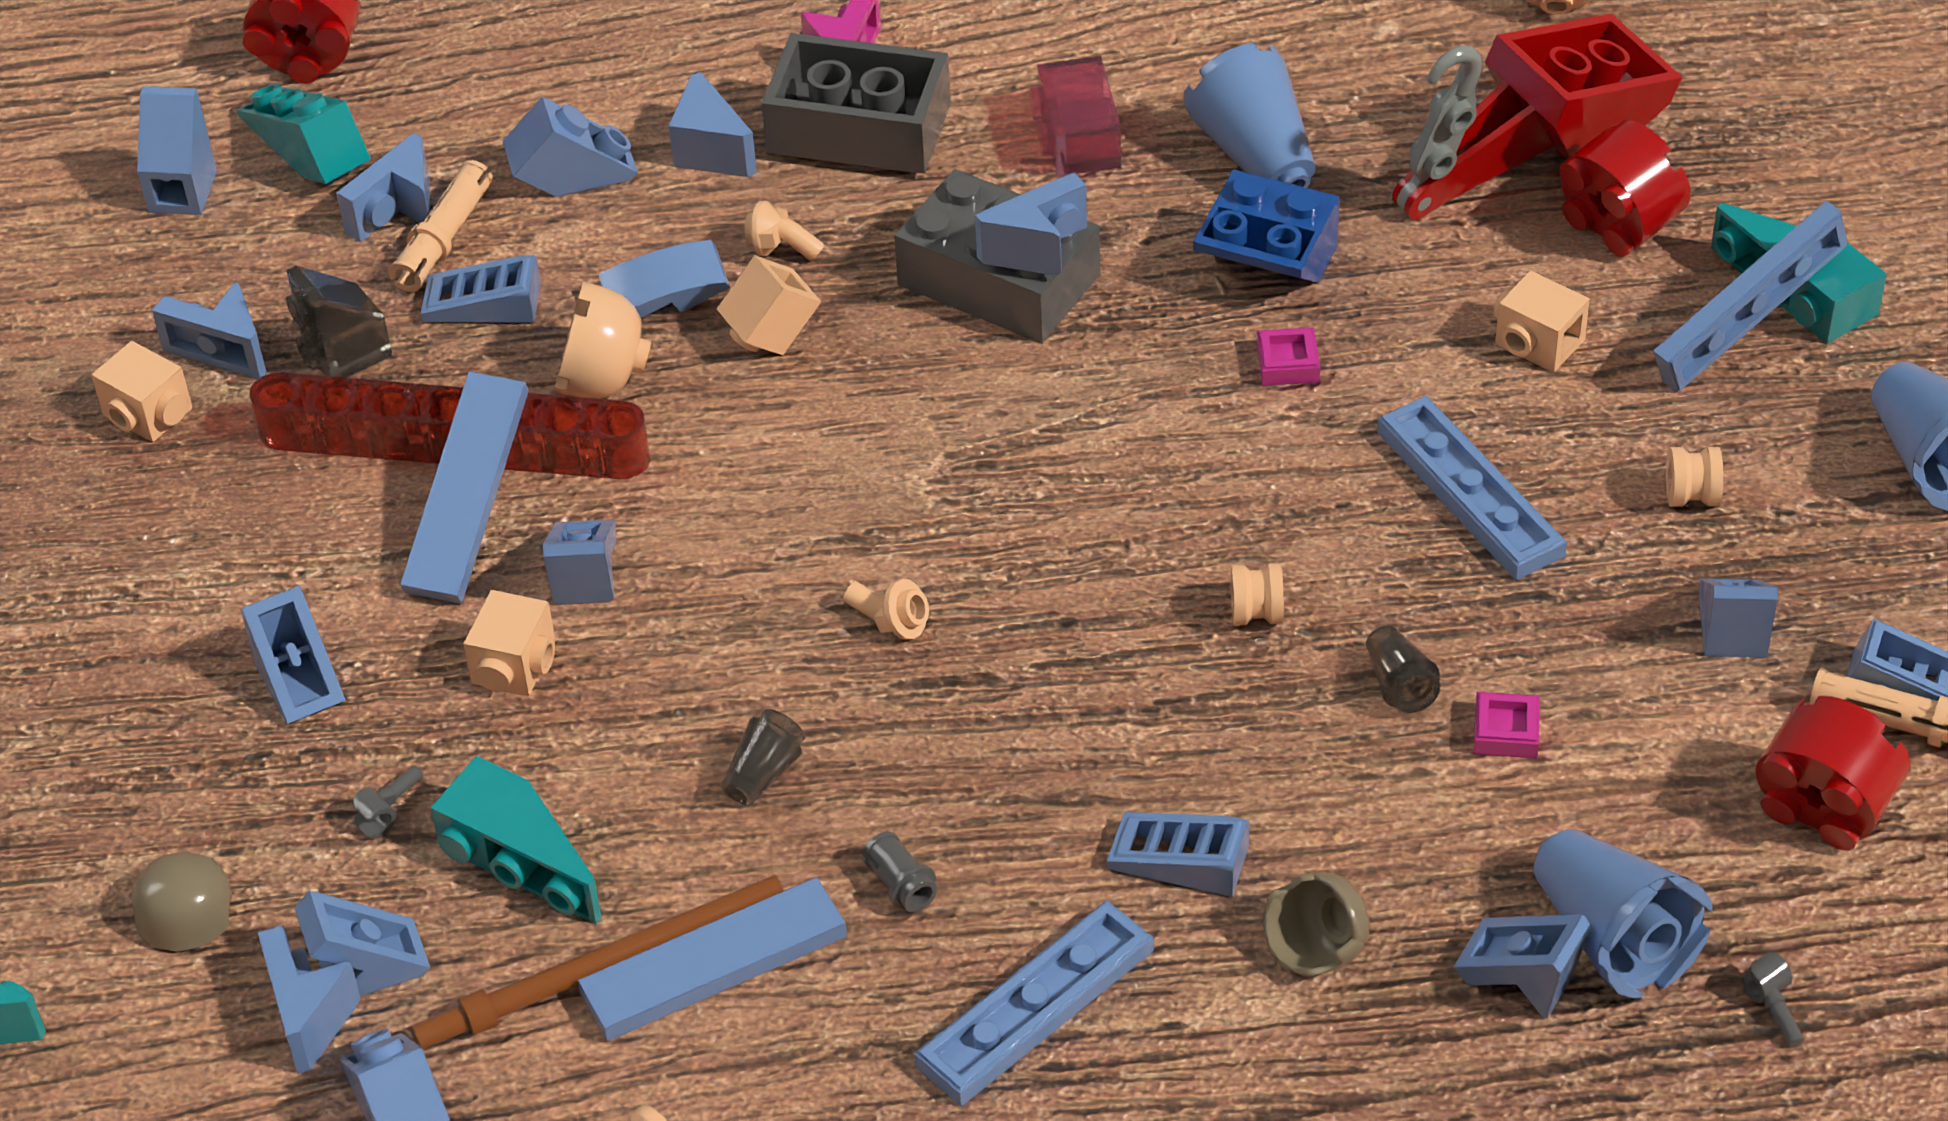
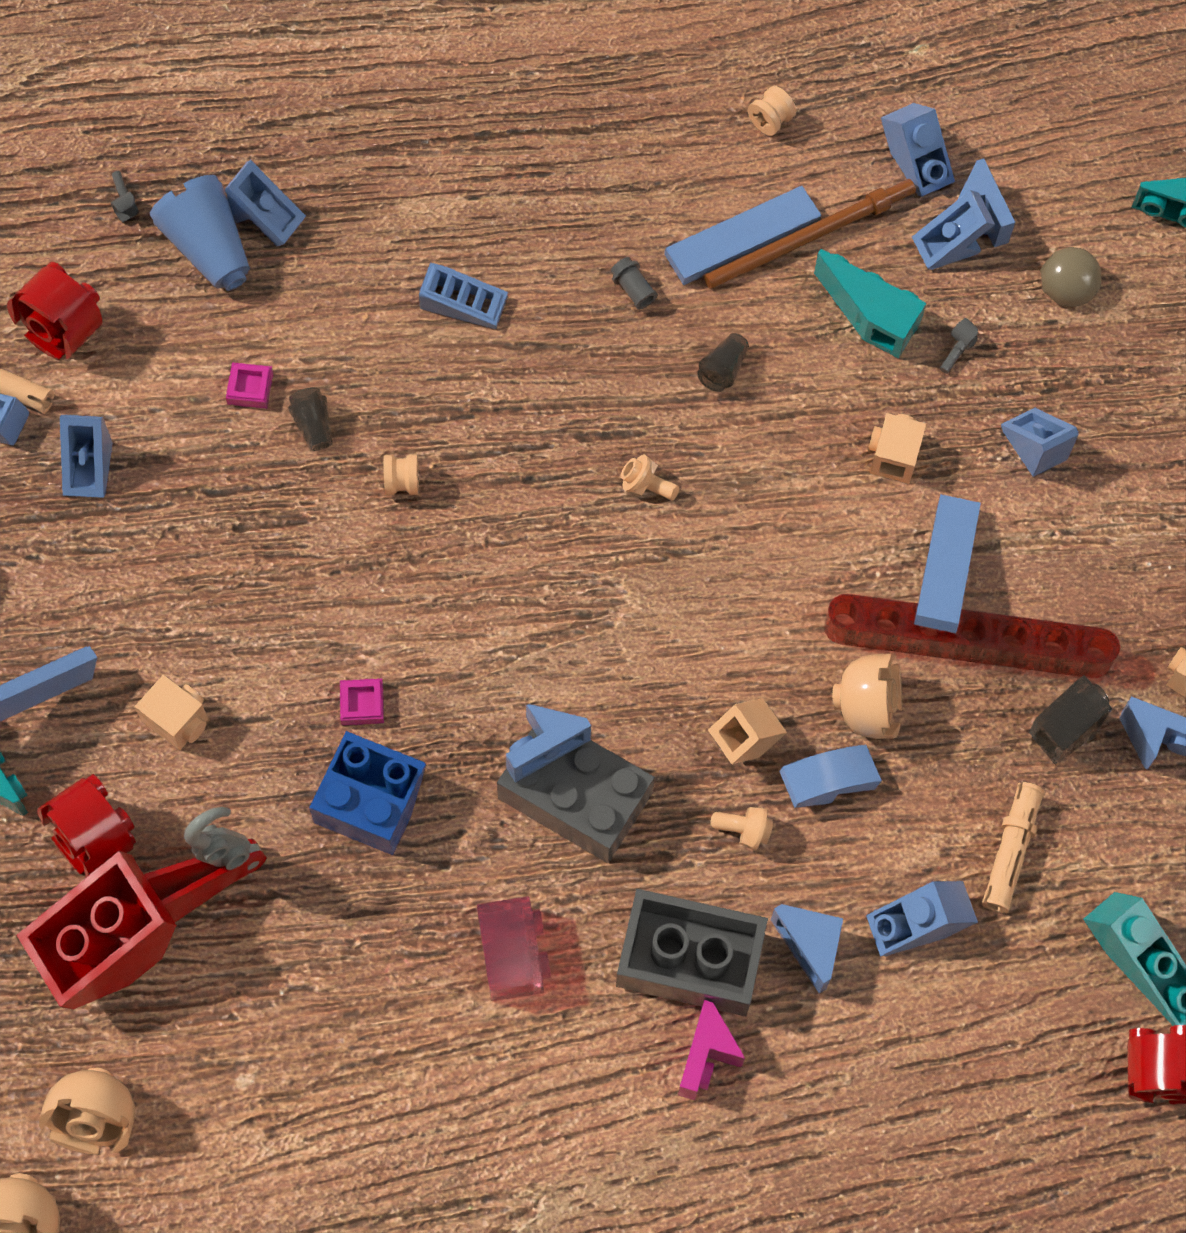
camera: 175 degrees right, 20 degrees up
medium blue slope [336,133,431,242] -> none
medium blue slope [421,255,541,323] -> none
medium blue slope [543,519,617,605] -> none
medium blue tile [914,900,1154,1107] -> none
medium blue cone [1183,43,1315,188] -> none
dark tan hair [1262,871,1370,976] -> none
medium blue tile [1377,395,1567,580] -> none
light nougat wheel [1666,447,1723,507] -> none

